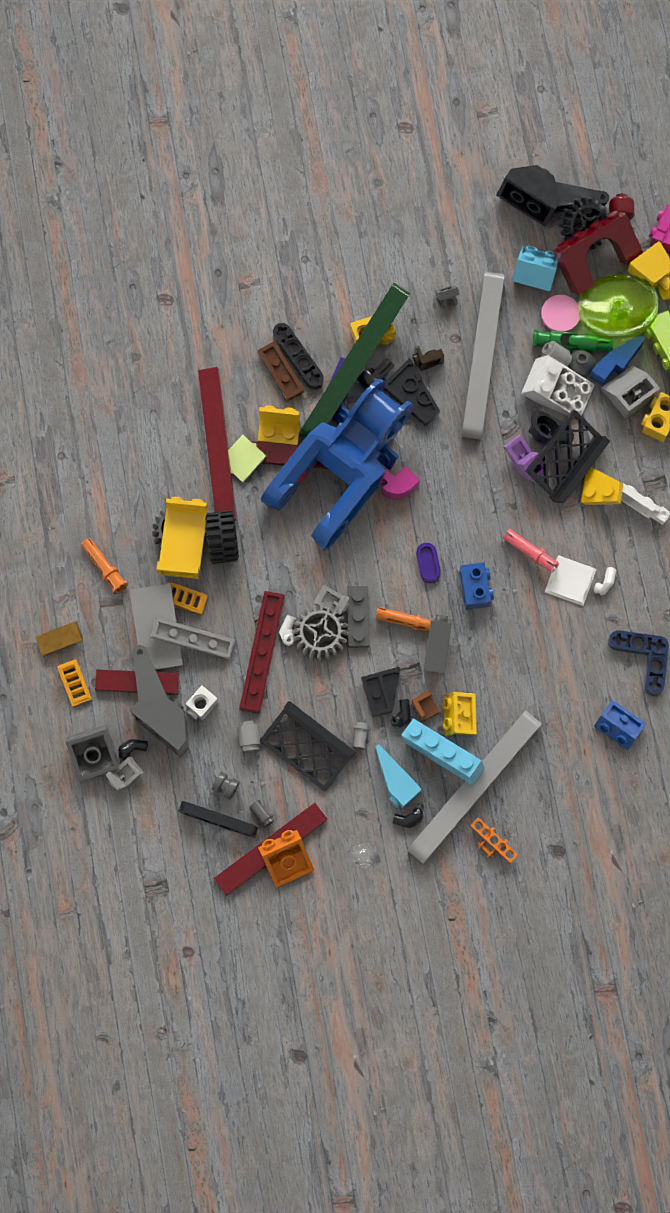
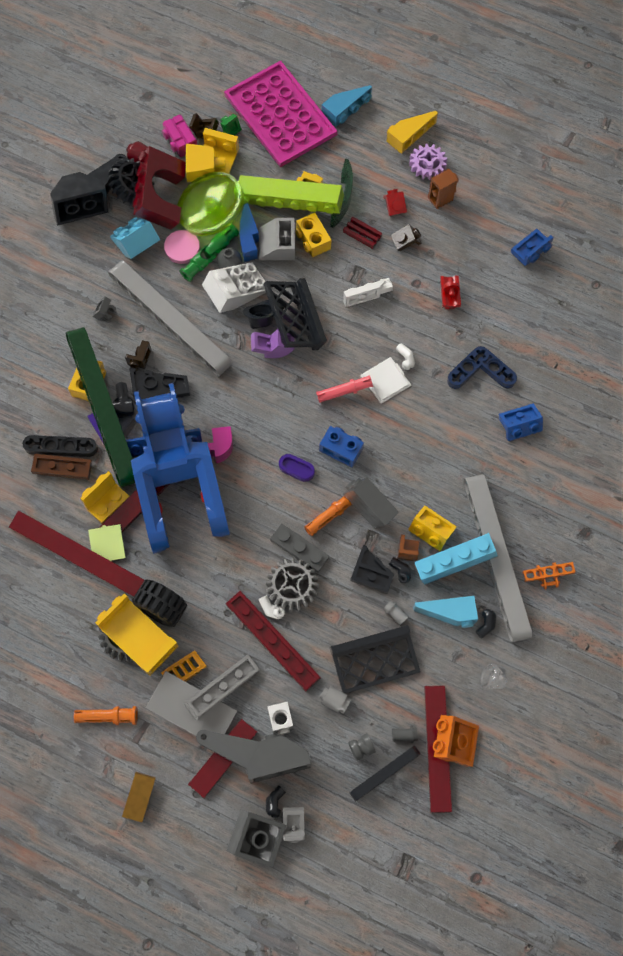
camera: 55 degrees left, 5 degrees down
light orange slope [57,659,92,707] -> none
light grey bracket [313,585,349,615] -> none
light grey brick [542,341,572,367] -> none
yellow wing [581,467,623,505] -> none

